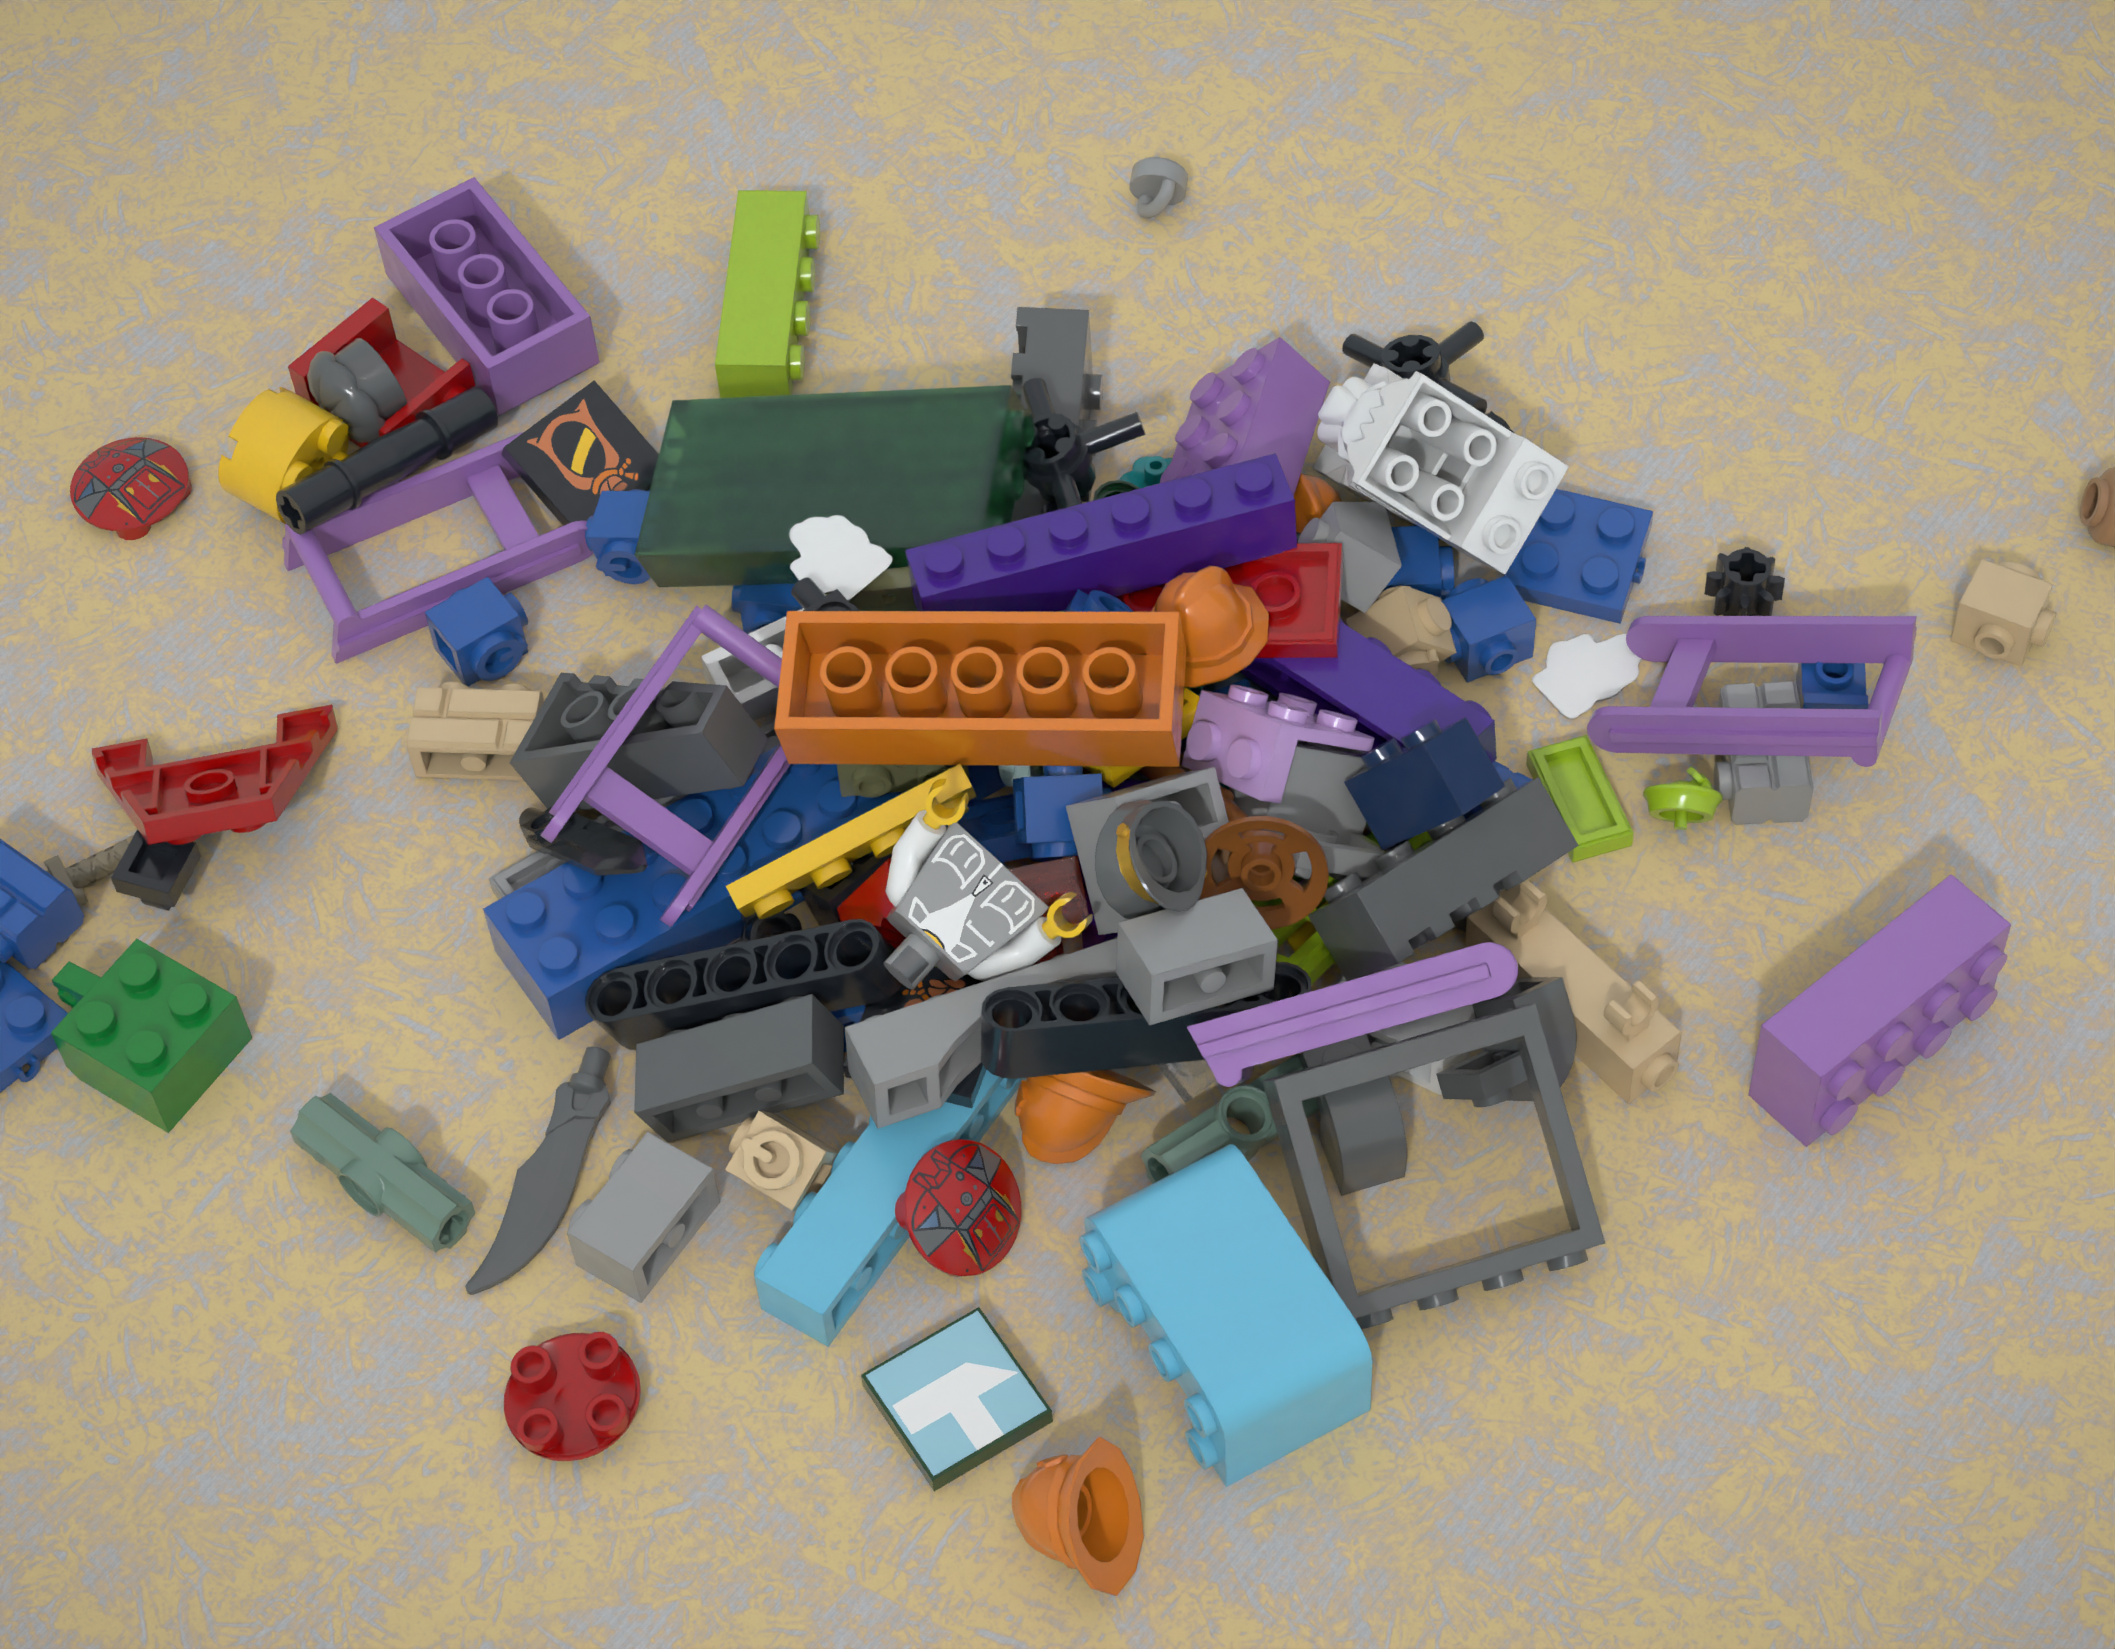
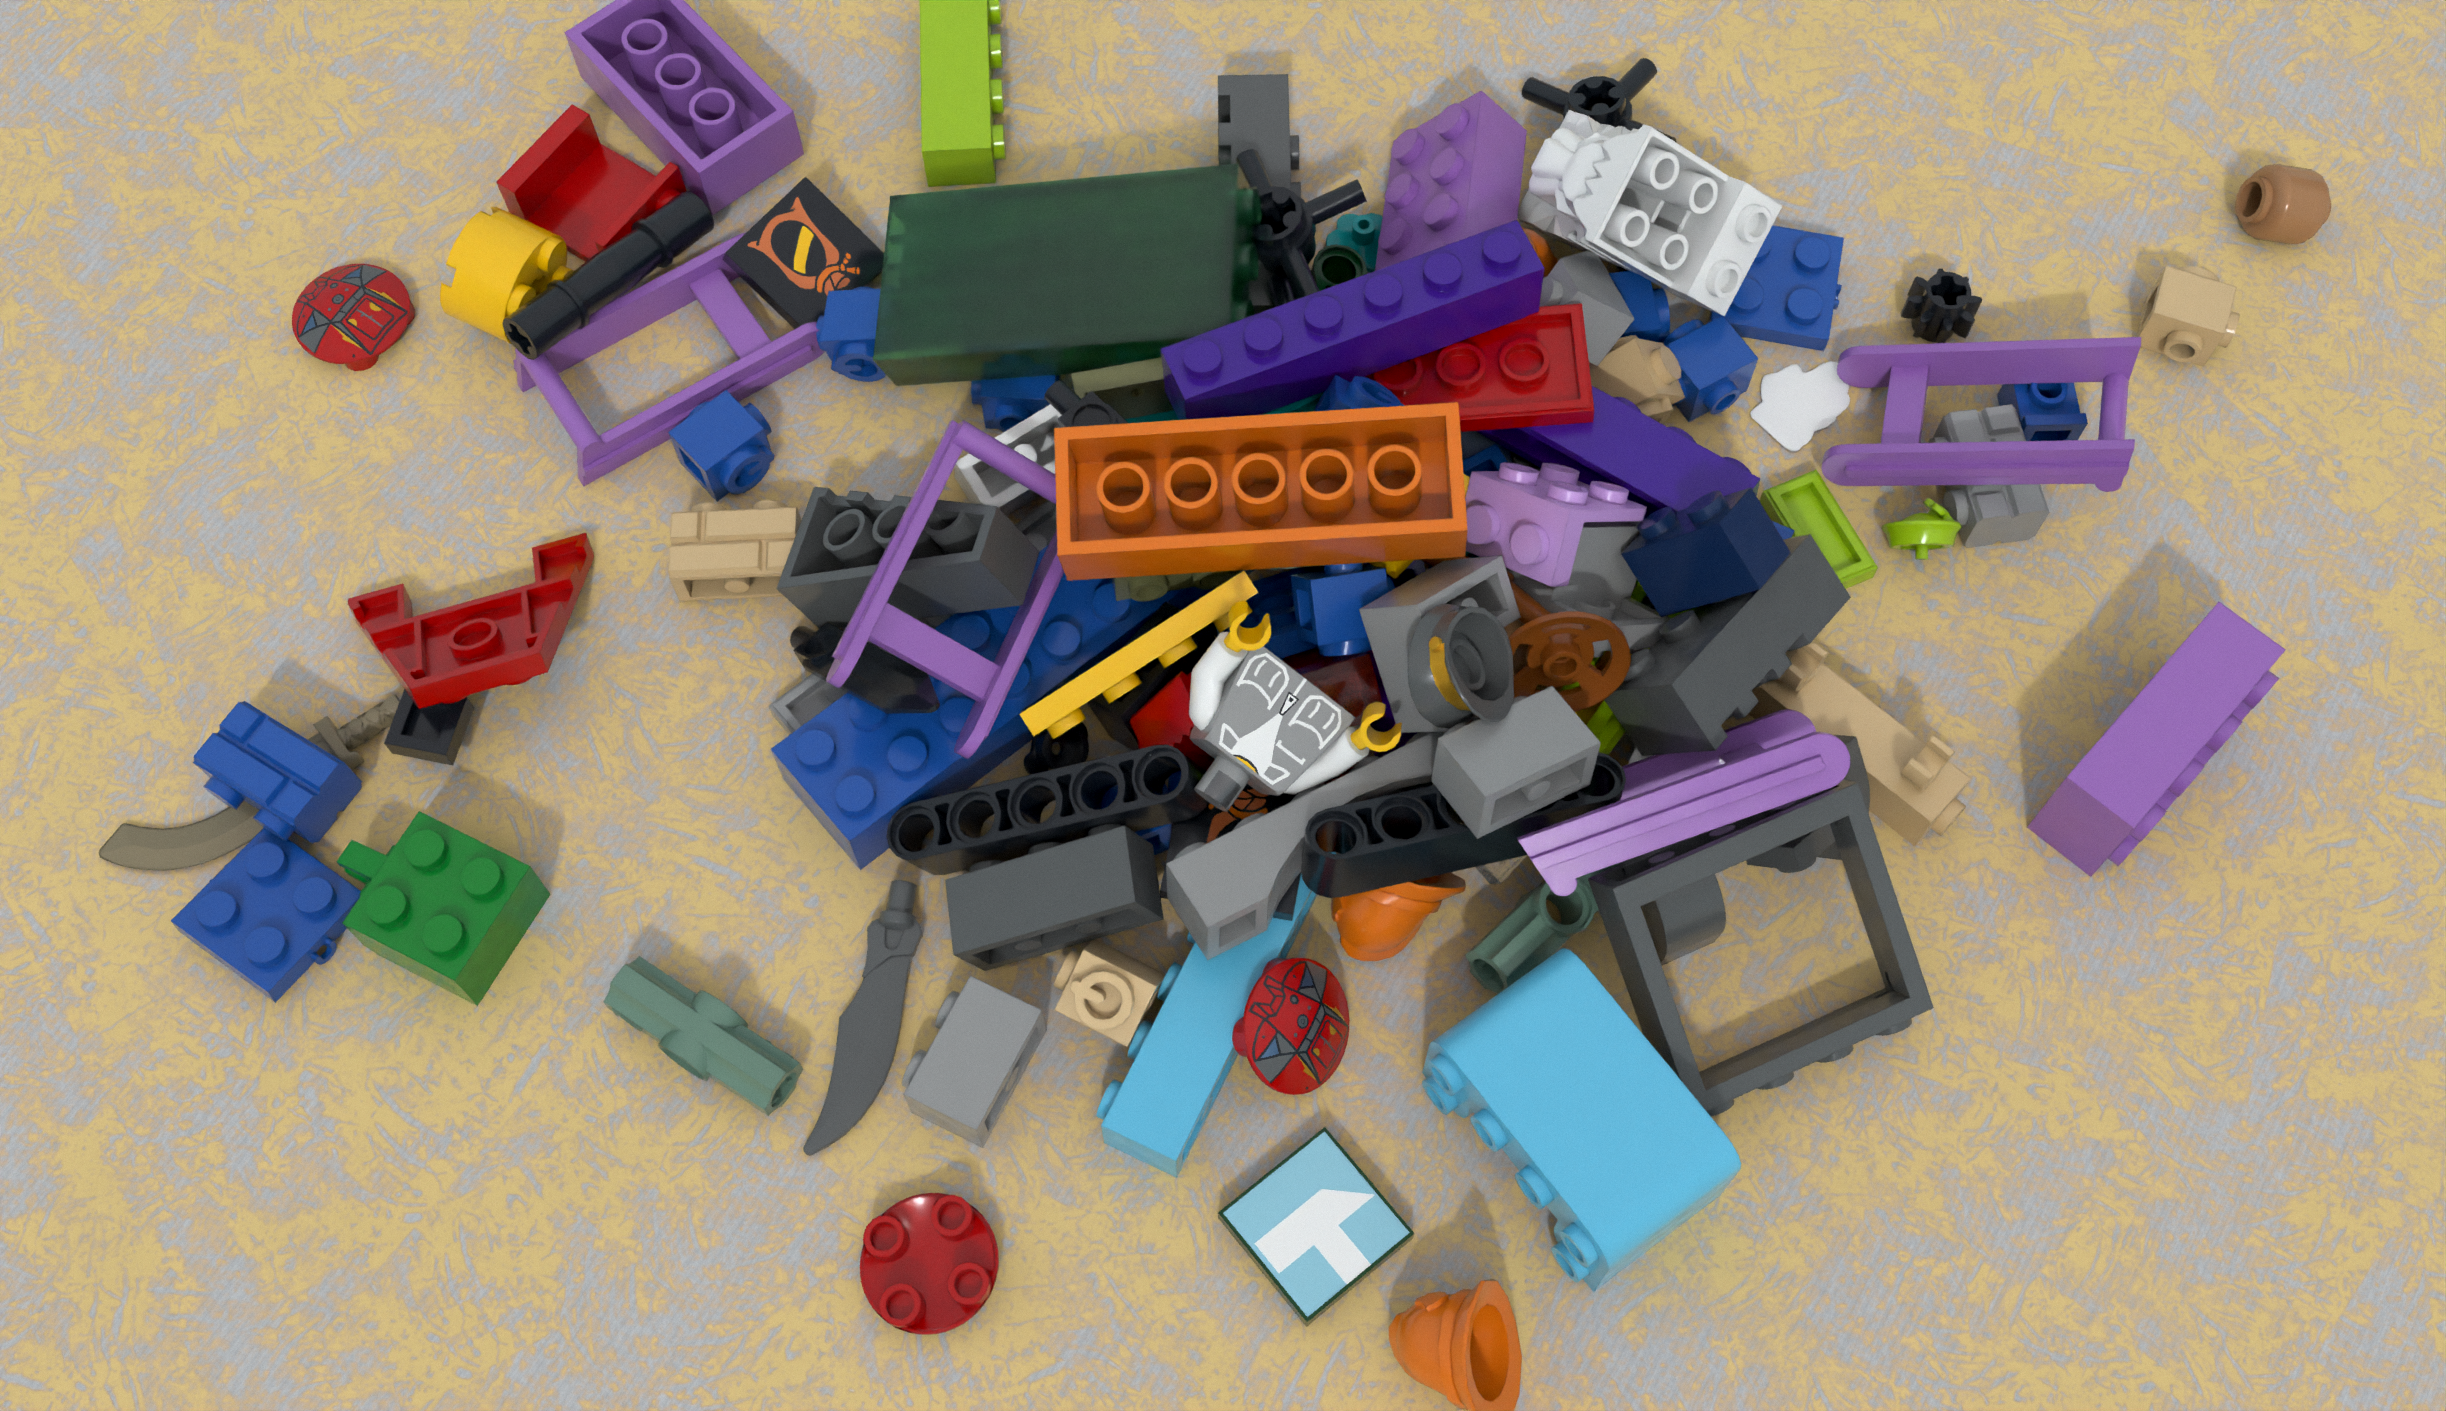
camera: 10 degrees left, 10 degrees up
dark grey piece [307,338,407,443] -> none
white sticker [789,515,893,600] -> none
orange piece [1151,566,1269,688] -> none

